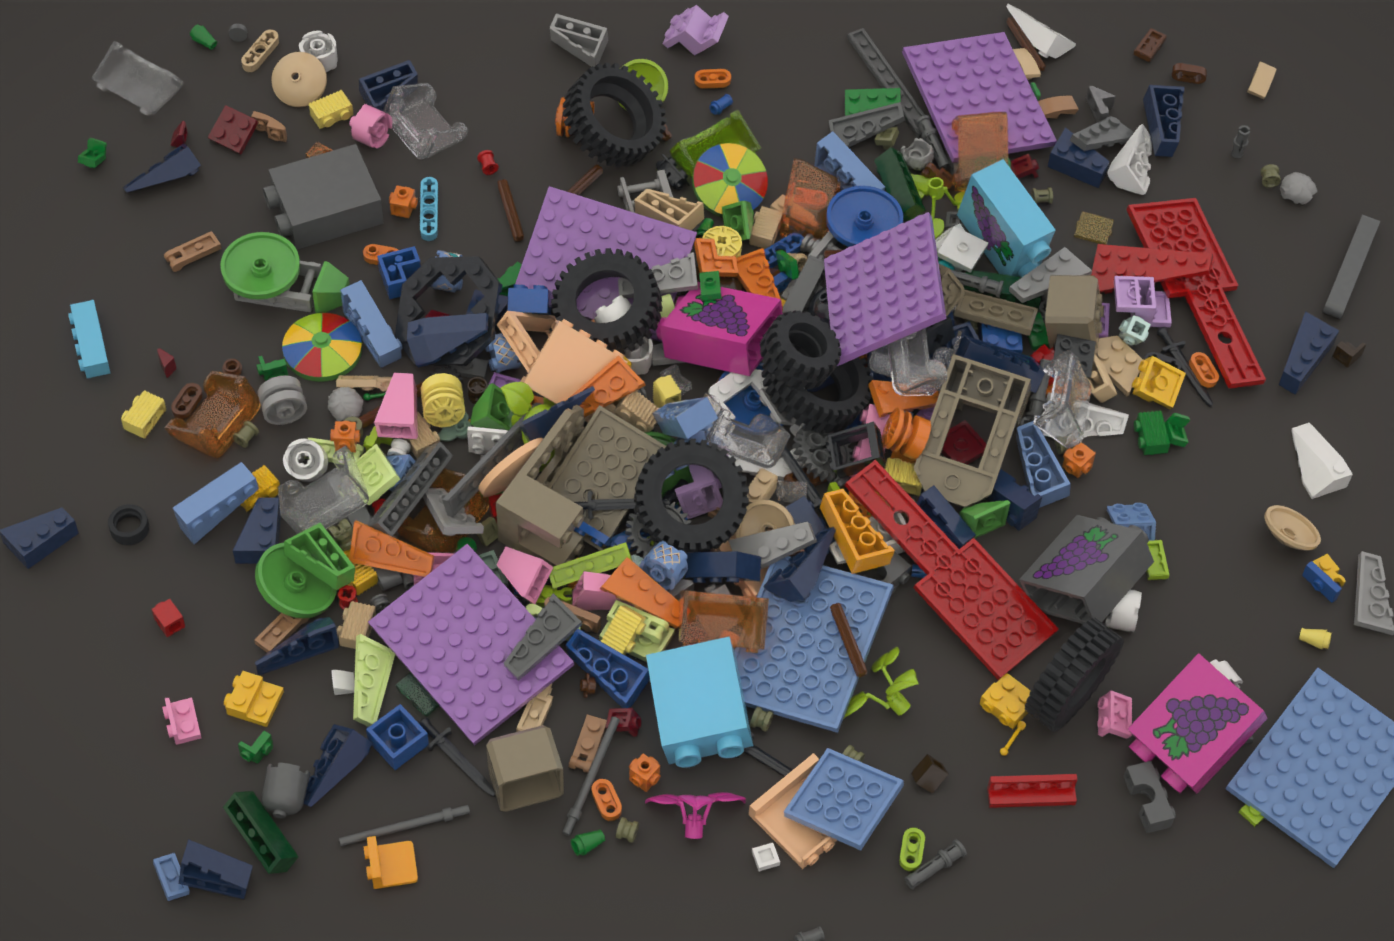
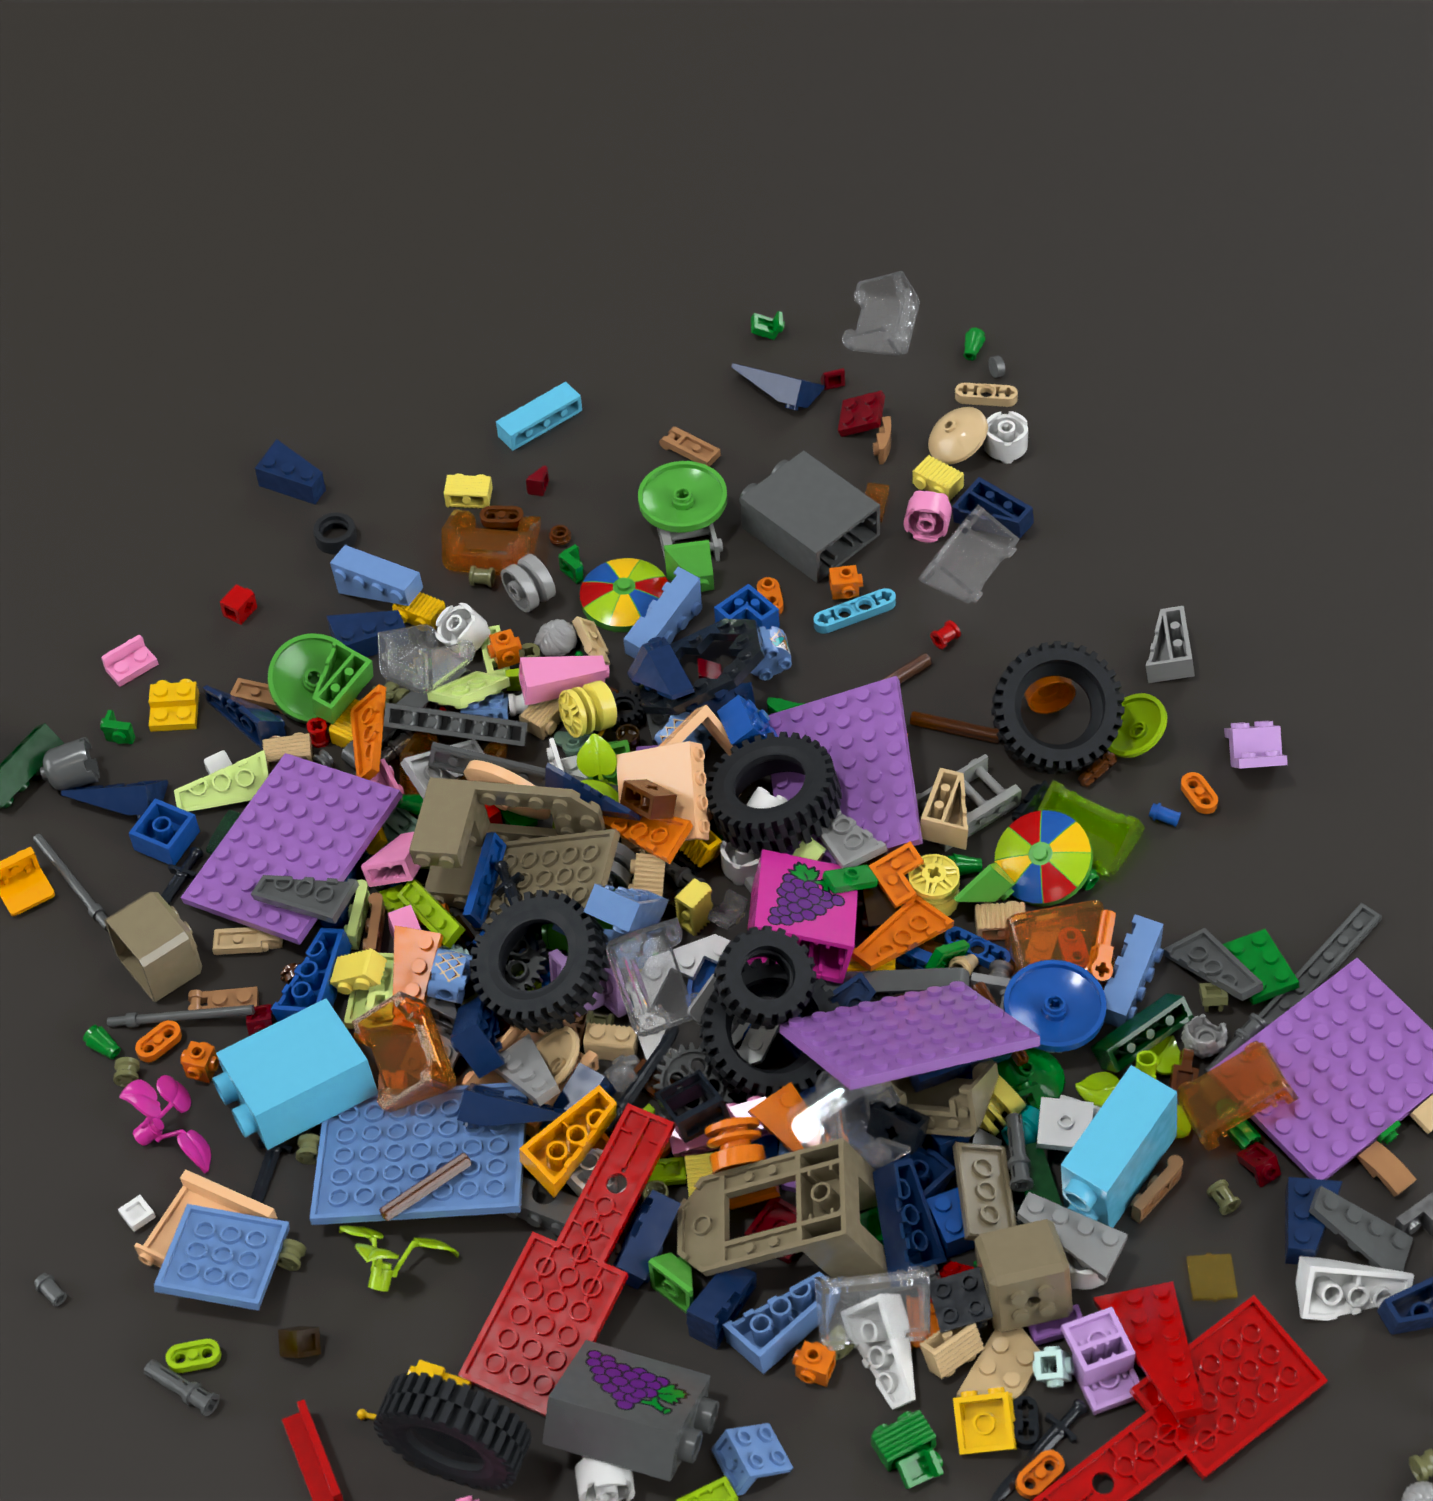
camera: 75 degrees right, 5 degrees down
none -> reddish brown brick [620,779,677,820]
none -> orange connector [1084,910,1116,983]

